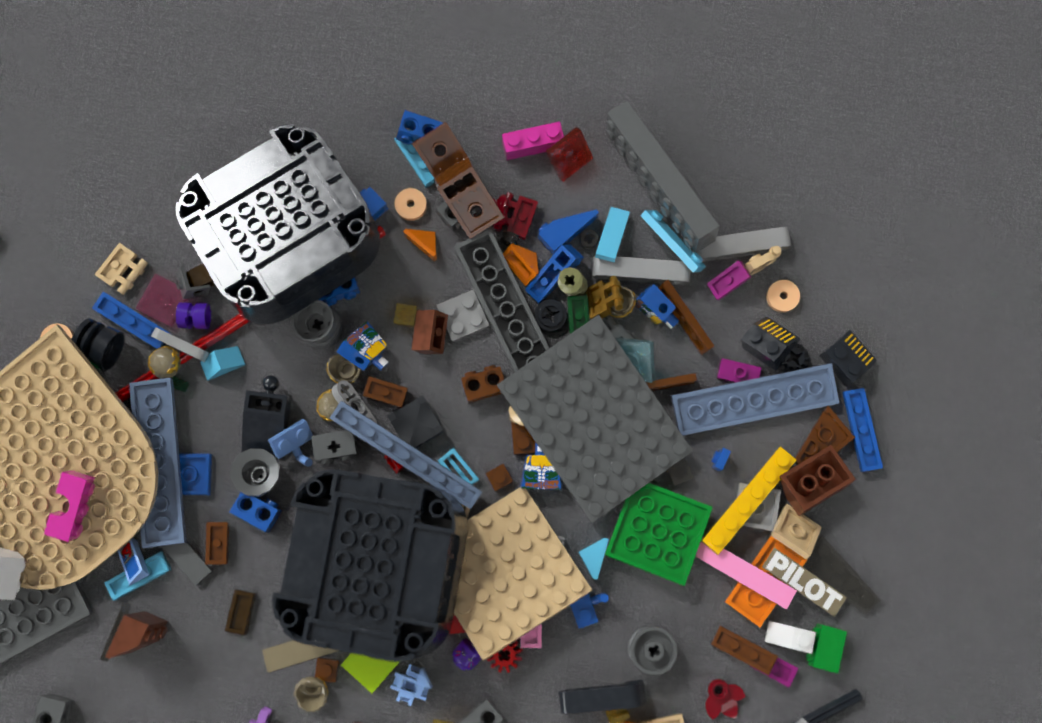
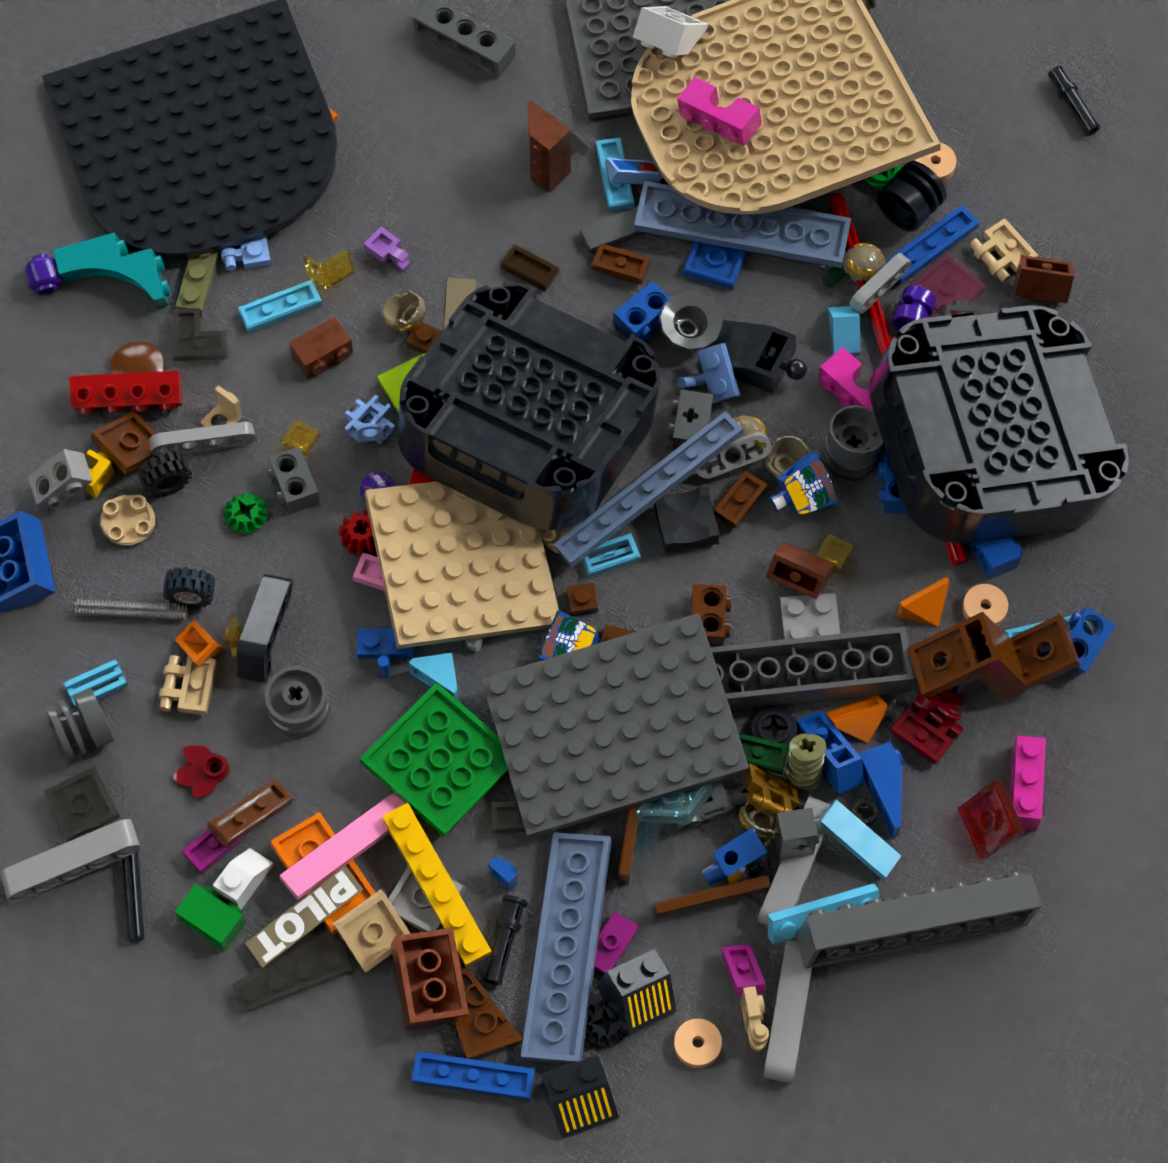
camera: 110 degrees right, 15 degrees down
none -> black pin [484,895,528,986]
none -> dark grey brick [774,808,822,860]
none -> dark pink arch [818,347,873,410]
none -> copper brick [1014,255,1074,303]

